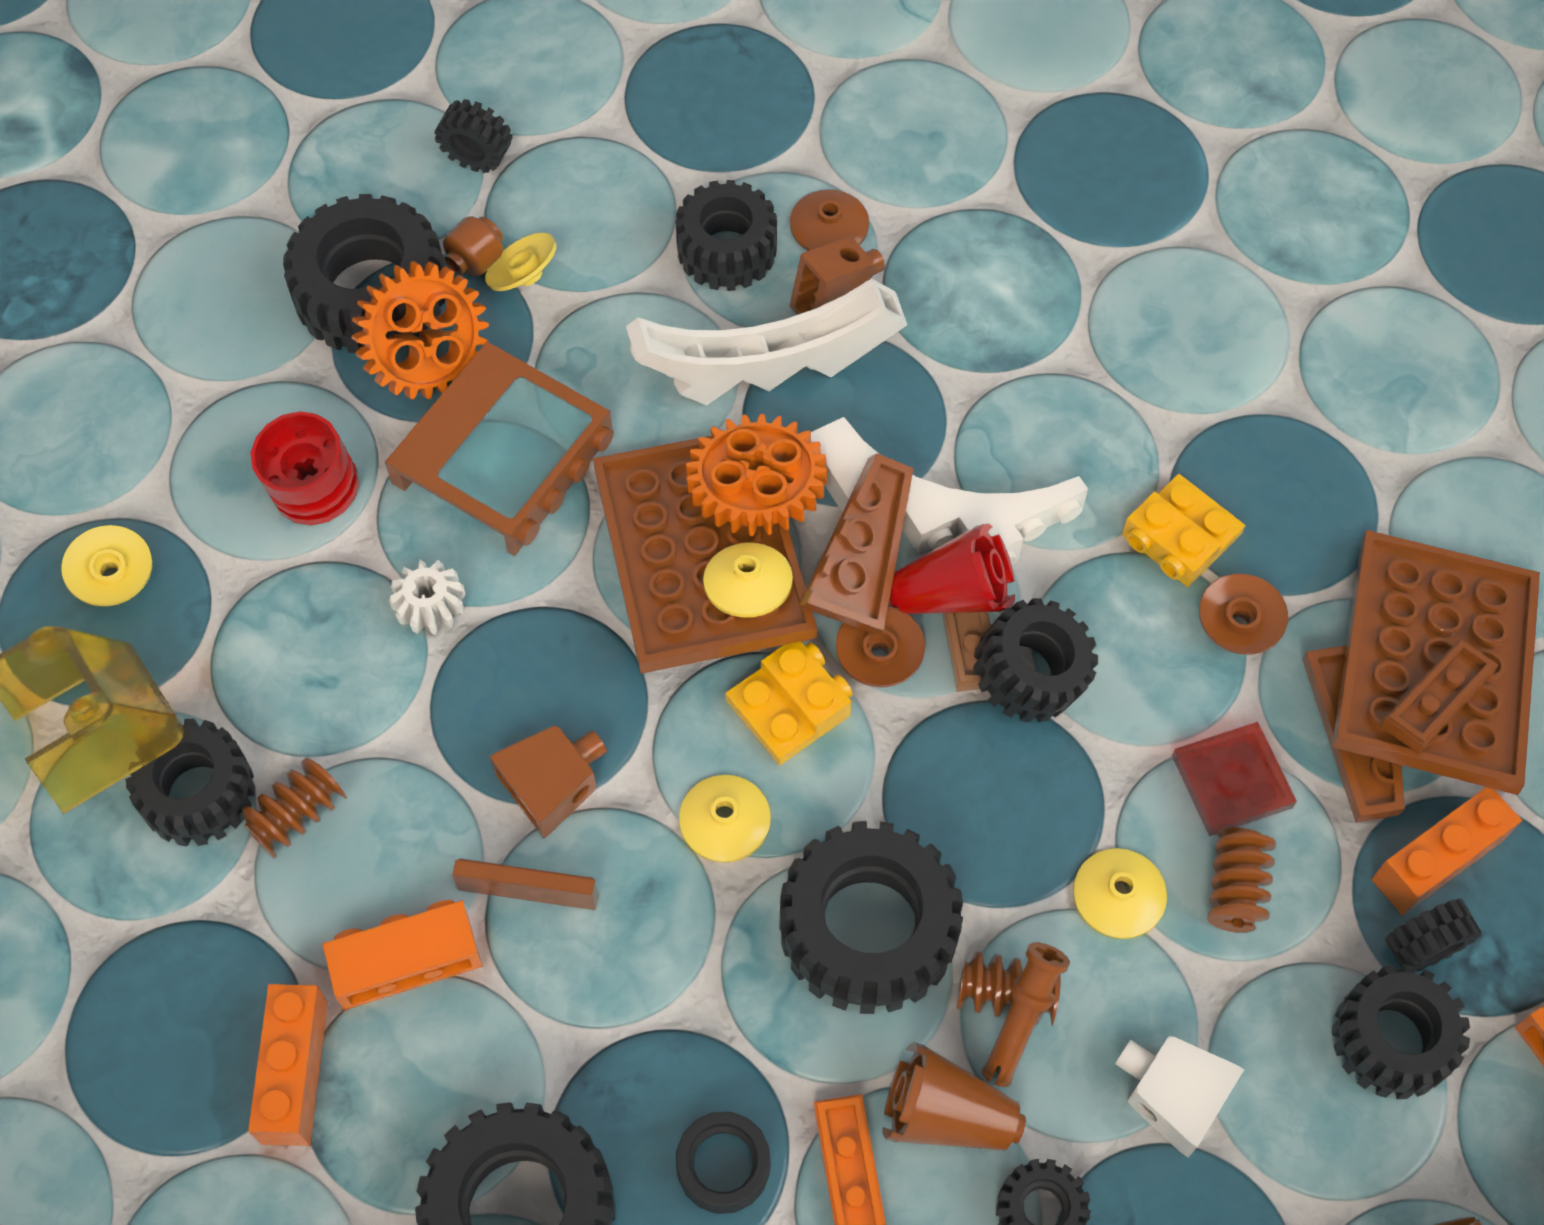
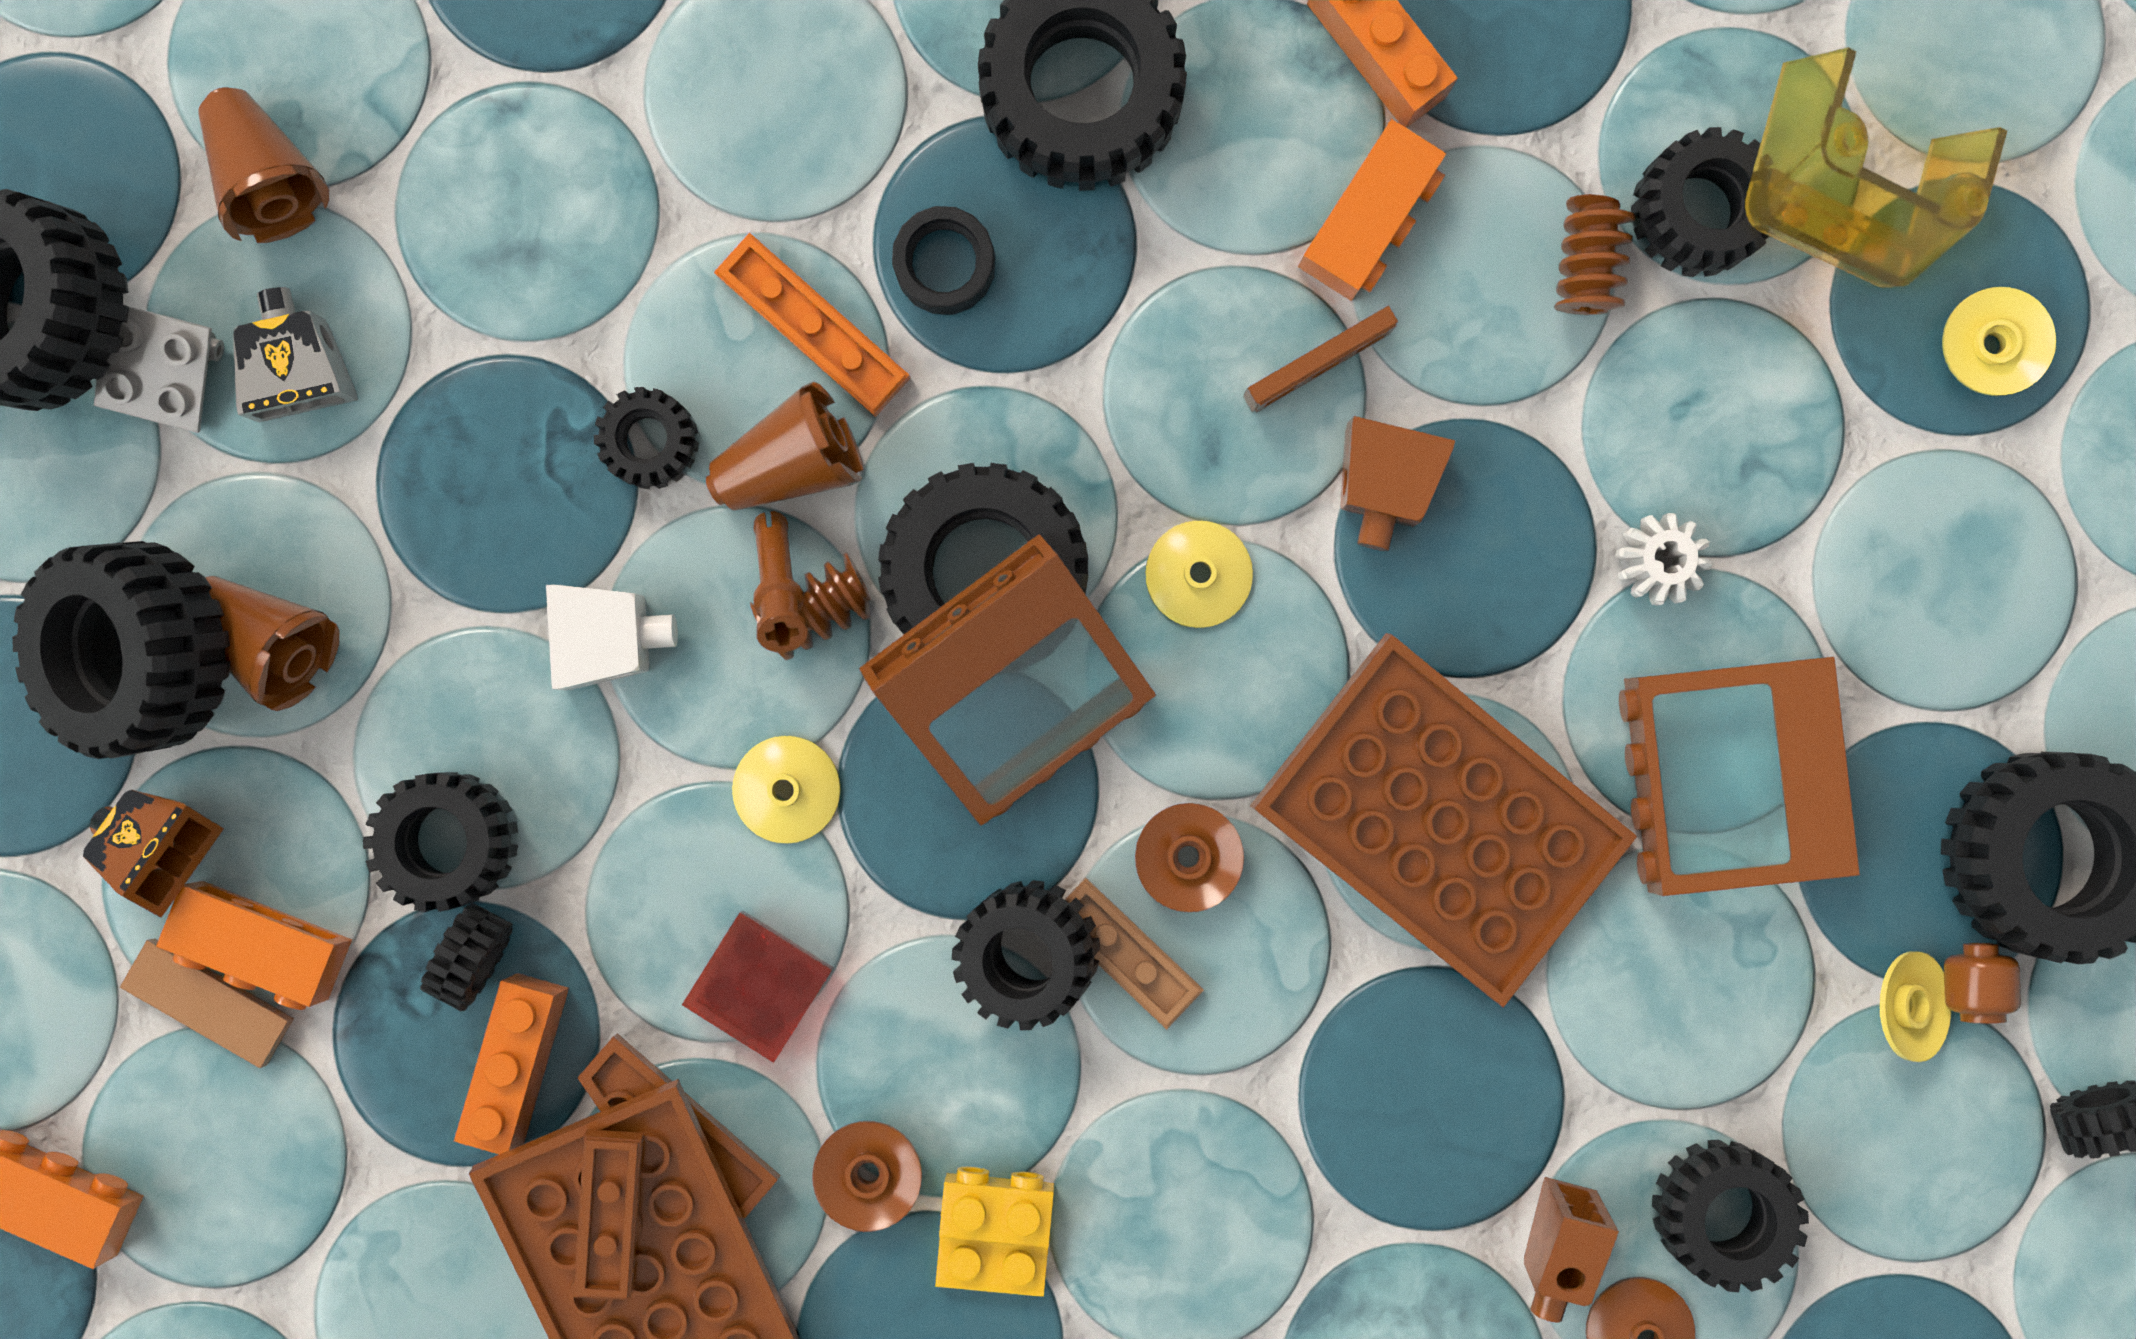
camera: 140 degrees right, 25 degrees up
red wheel [250,411,359,526] -> none
orange gear [352,261,489,399] -> none
white arch [626,278,907,406] -> none
orange gear [686,414,827,536] -> none
light yellow dish [703,543,793,618] -> none
yellow plate [725,642,853,766] -> none
dark orange wing [799,453,914,634] -> none
white arch [811,417,1088,567] -> none
red cone [889,524,1015,614] -> none
dark orange piece [1207,827,1276,933] -> none
none -> panel [859,534,1156,826]

